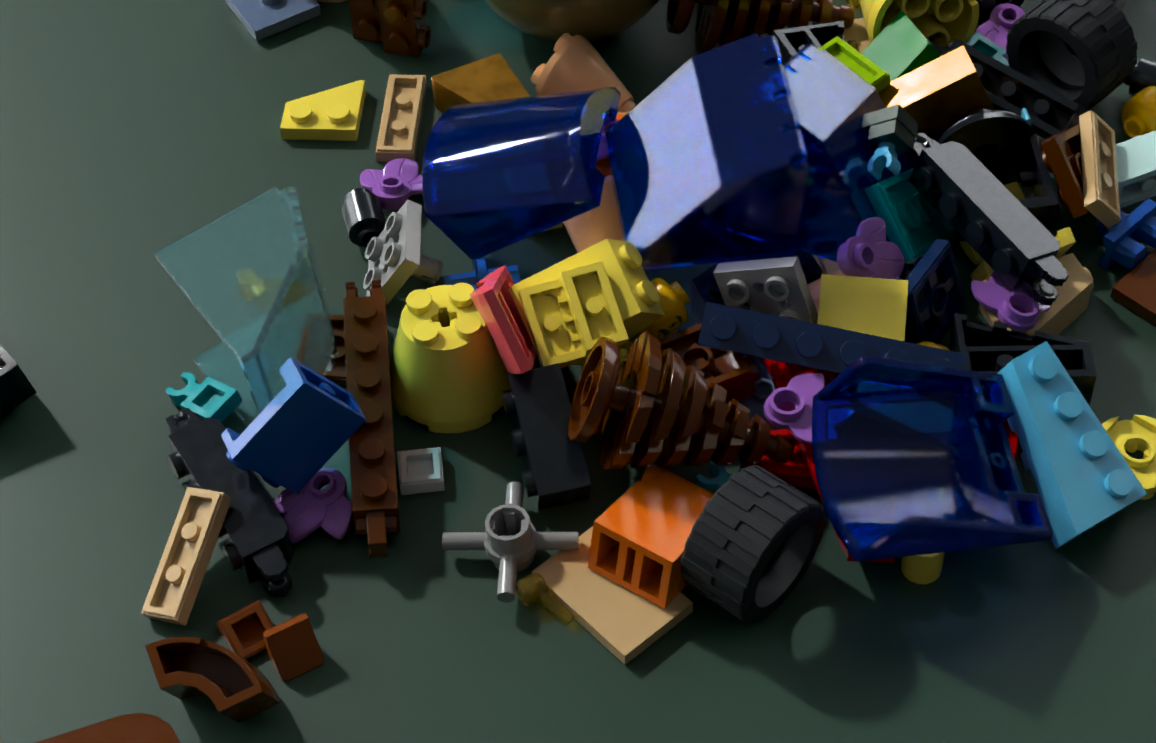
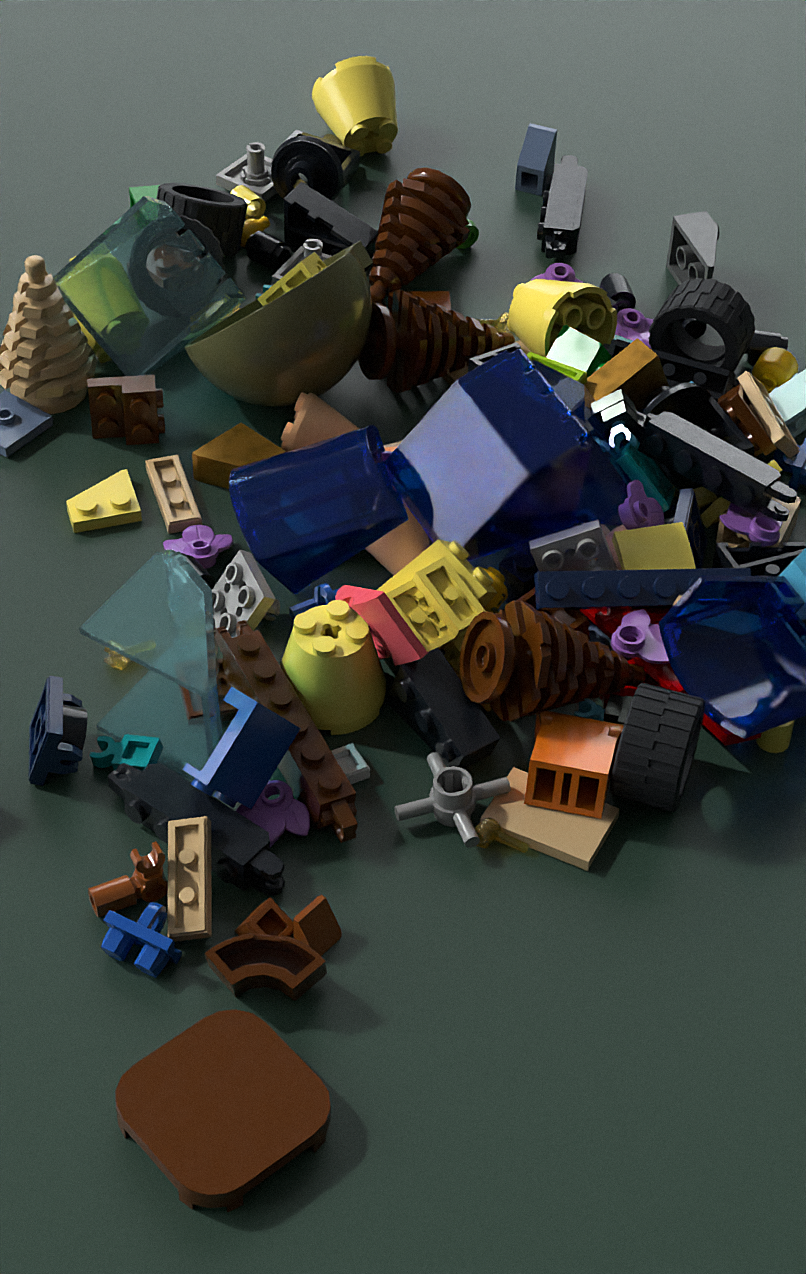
camera: 25 degrees left, 5 degrees down
none -> dark blue piece [28,676,88,786]
none -> dark orange bar [88,841,168,918]
none -> blue hips [101,902,183,978]

